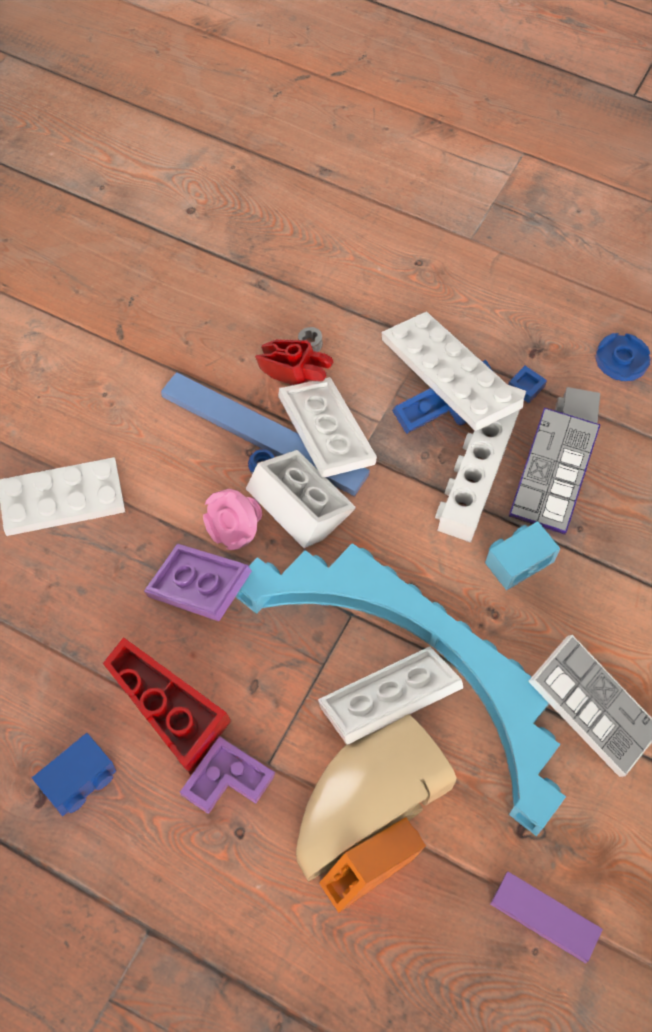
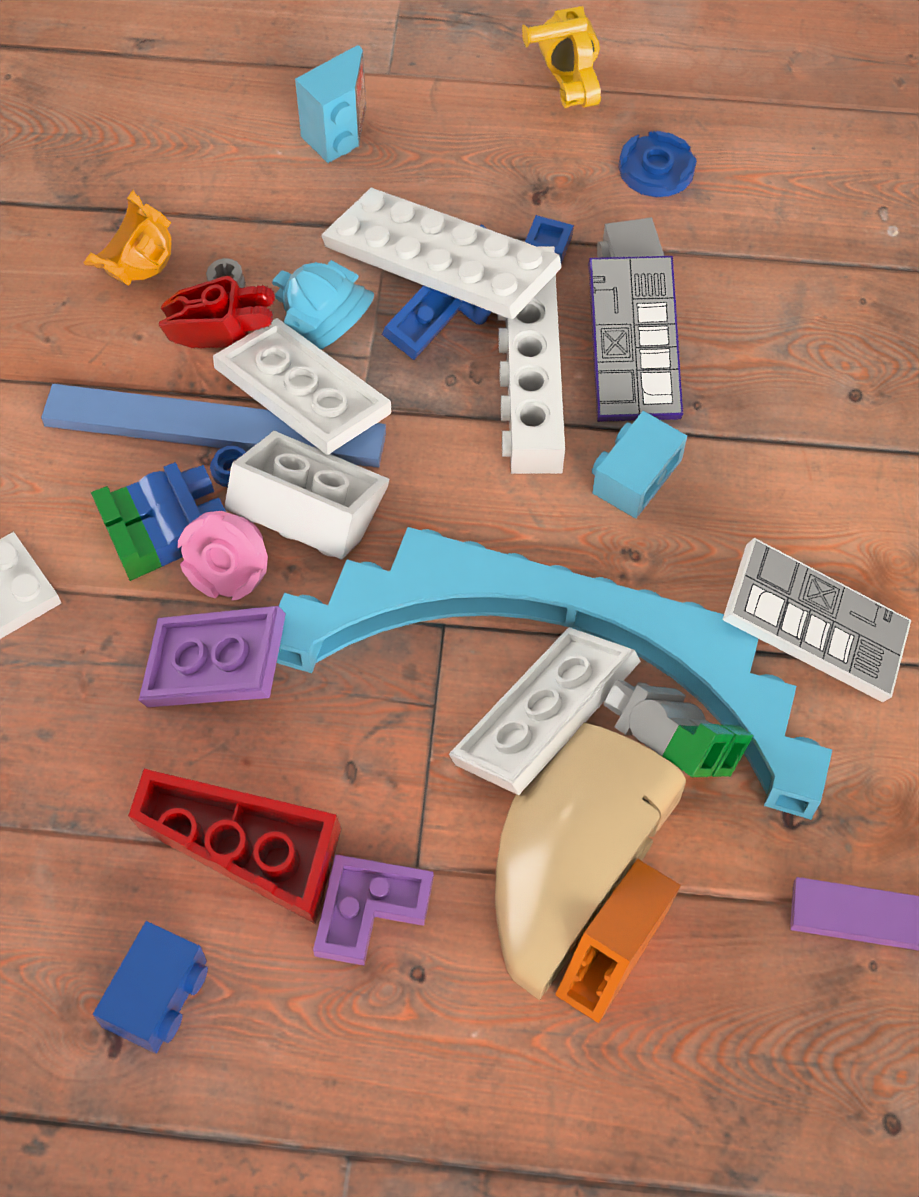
camera: 20 degrees left, 0 degrees up
none -> light orange helmet [83,189,172,286]
none -> blue hips [91,462,226,581]
none -> medium azure helmet [272,260,374,350]
none -> medium azure slope [295,45,366,163]
none -> yellow piece [522,6,601,108]
none -> hips [604,680,754,777]

